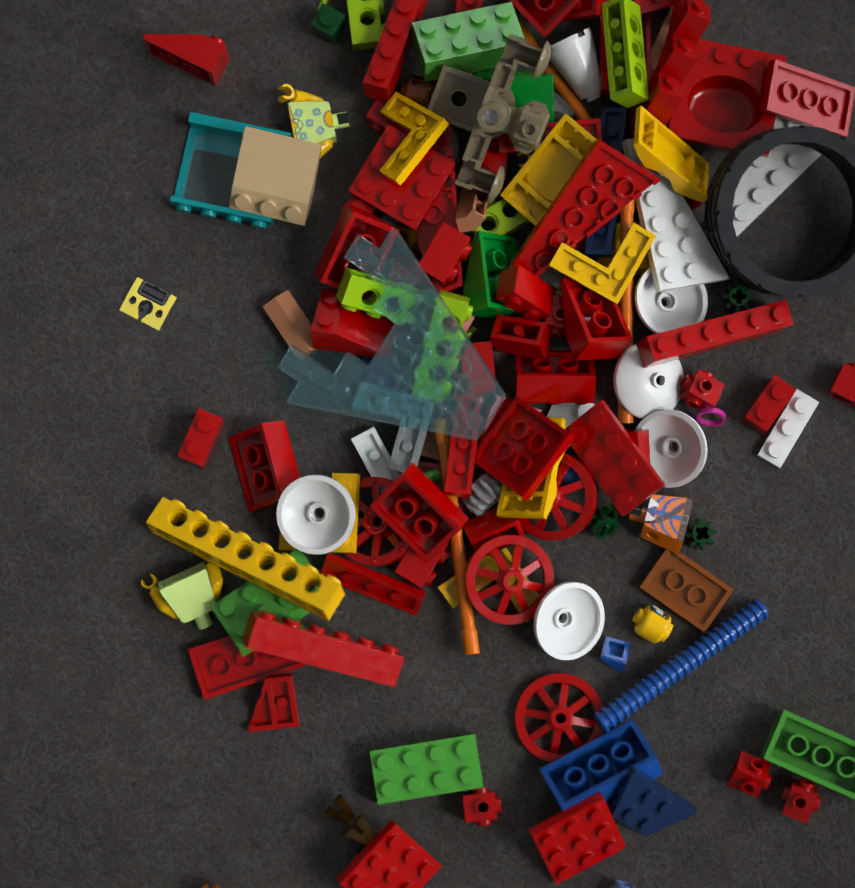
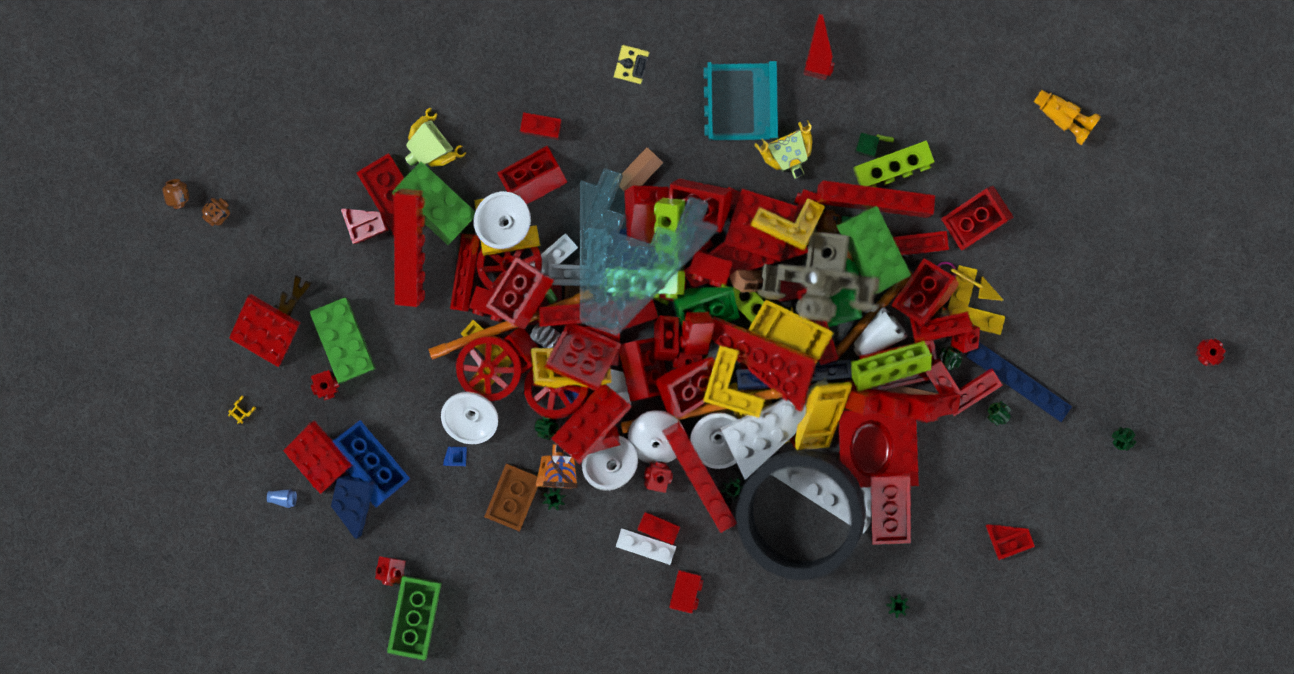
camera: 80 degrees right, 5 degrees up
yellow brick [146,497,345,621] -> none
tan slope [229,126,322,226] -> none
dark brown tile [394,223,419,257] -> none
red wheel [515,673,603,763] -> none
blue piece [594,599,769,733] -> none
yellow head [632,605,673,644] -> none
dark pink piece [696,407,726,427] -> none
red brick [781,778,821,824] -> none

